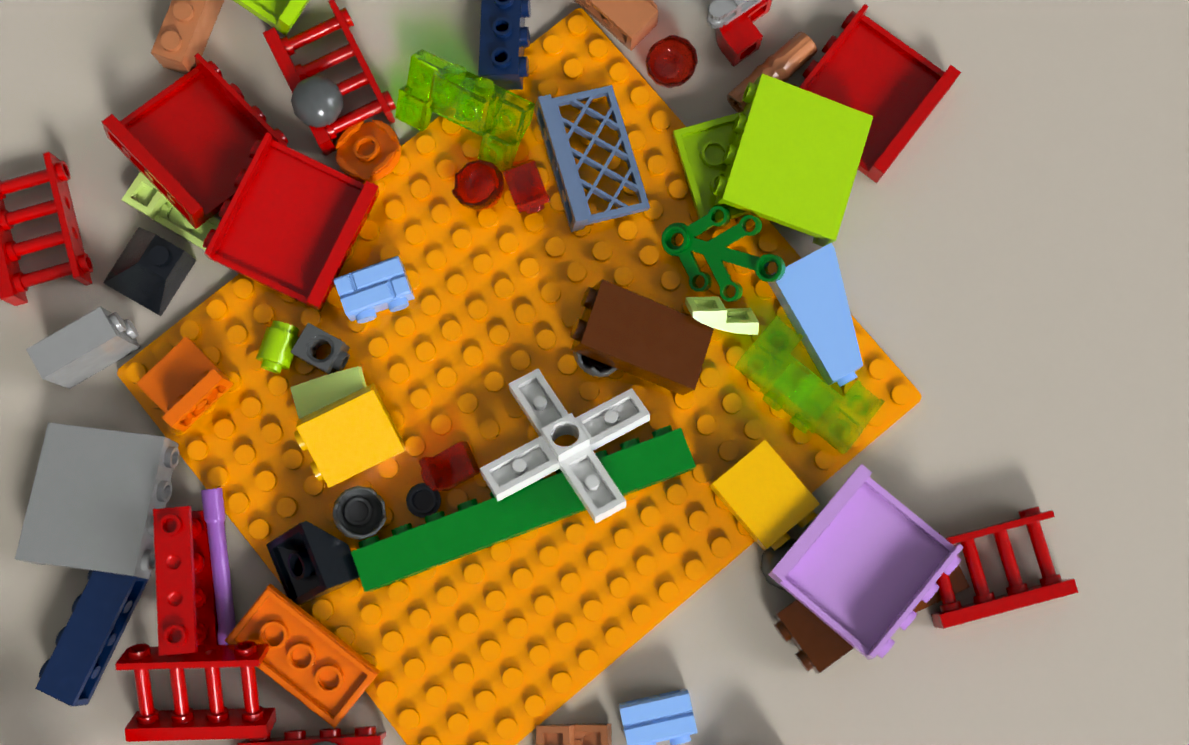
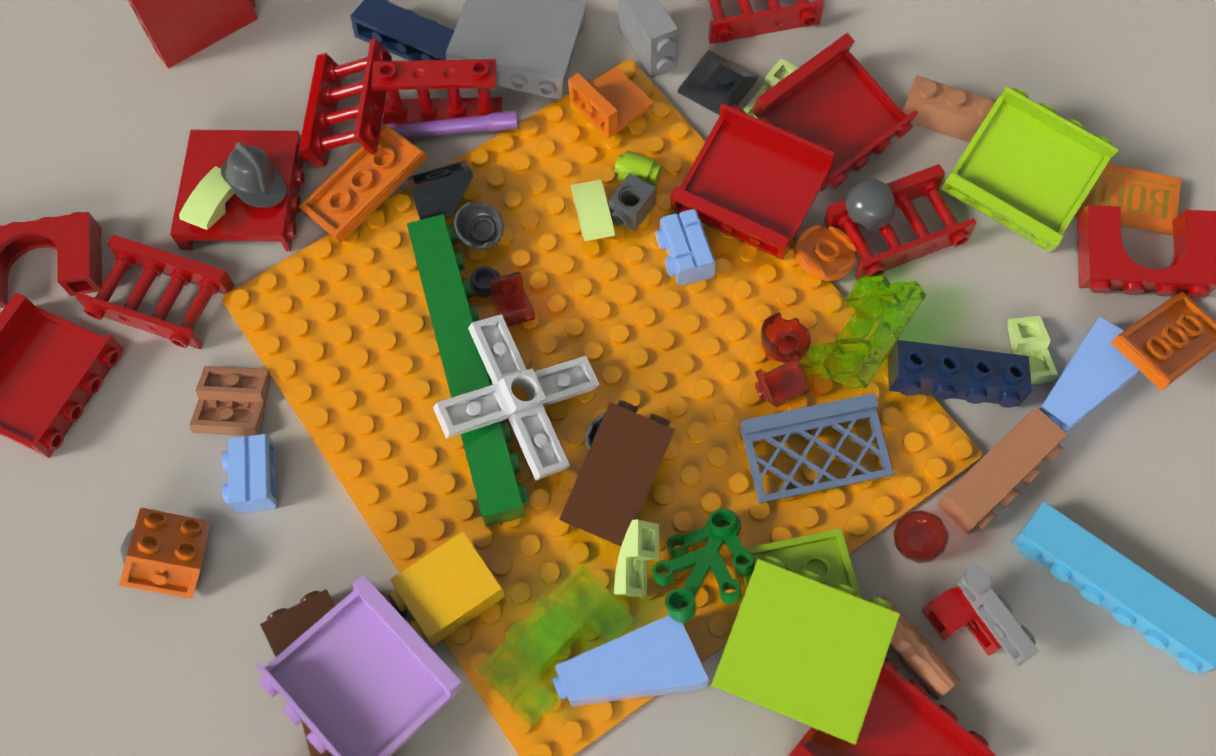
camera: 95 degrees right, 15 degrees down
yellow brick [294,383,405,488] -> none

